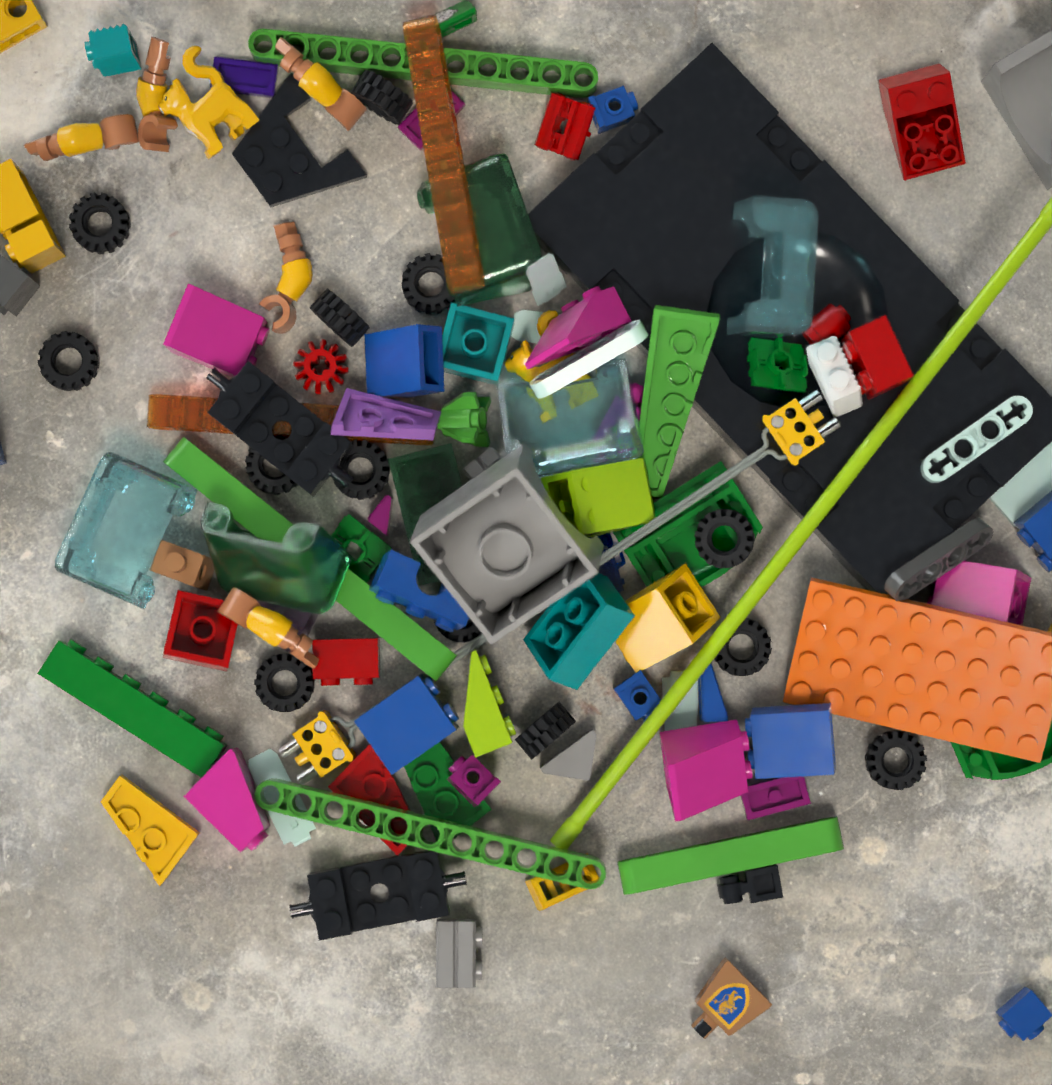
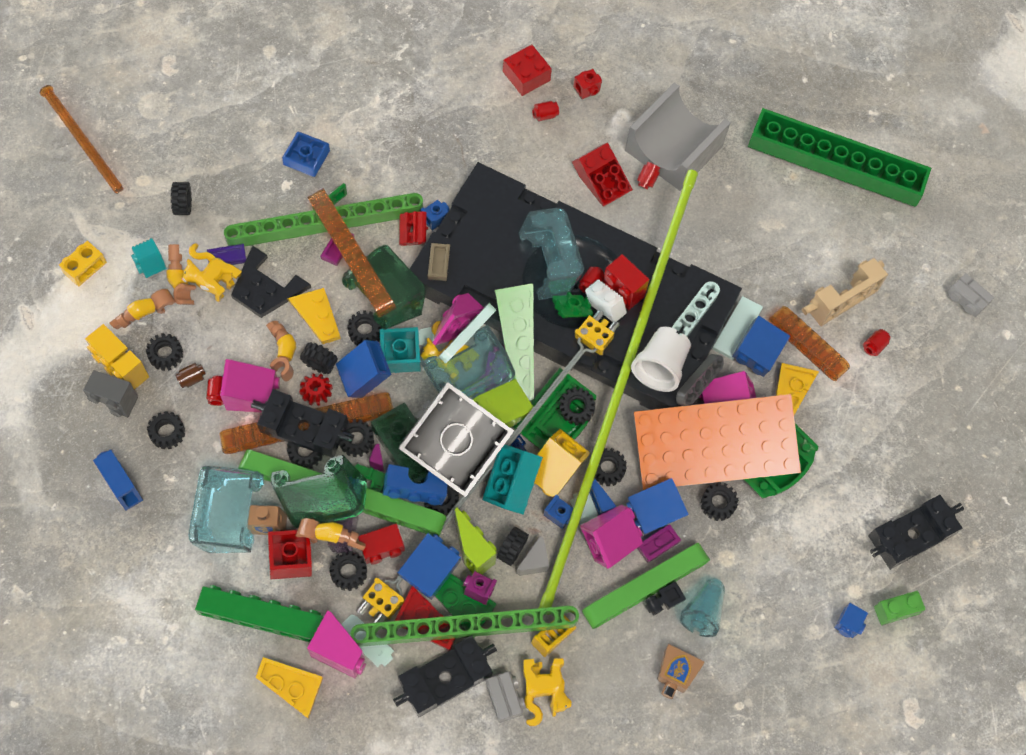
camera: 20 degrees left, 20 degrees down
piece [275,37,367,131] -> none
medium lavender wing [331,388,441,440] -> none
black tyre [351,70,413,125] -> none
bright green brick [438,392,491,447] -> none
light aqua piece [526,253,567,306] -> none
none -> reddish brown brick [175,362,206,388]
none -> red brick [206,376,223,406]
none -> yellow wing [288,288,341,344]
none -> dark tan tile [428,243,450,281]
none -> yellow animal [523,658,572,726]
none -> white piece [631,327,691,392]
none -> red brick [637,162,660,190]
none -> clear light blue cone [679,578,725,637]

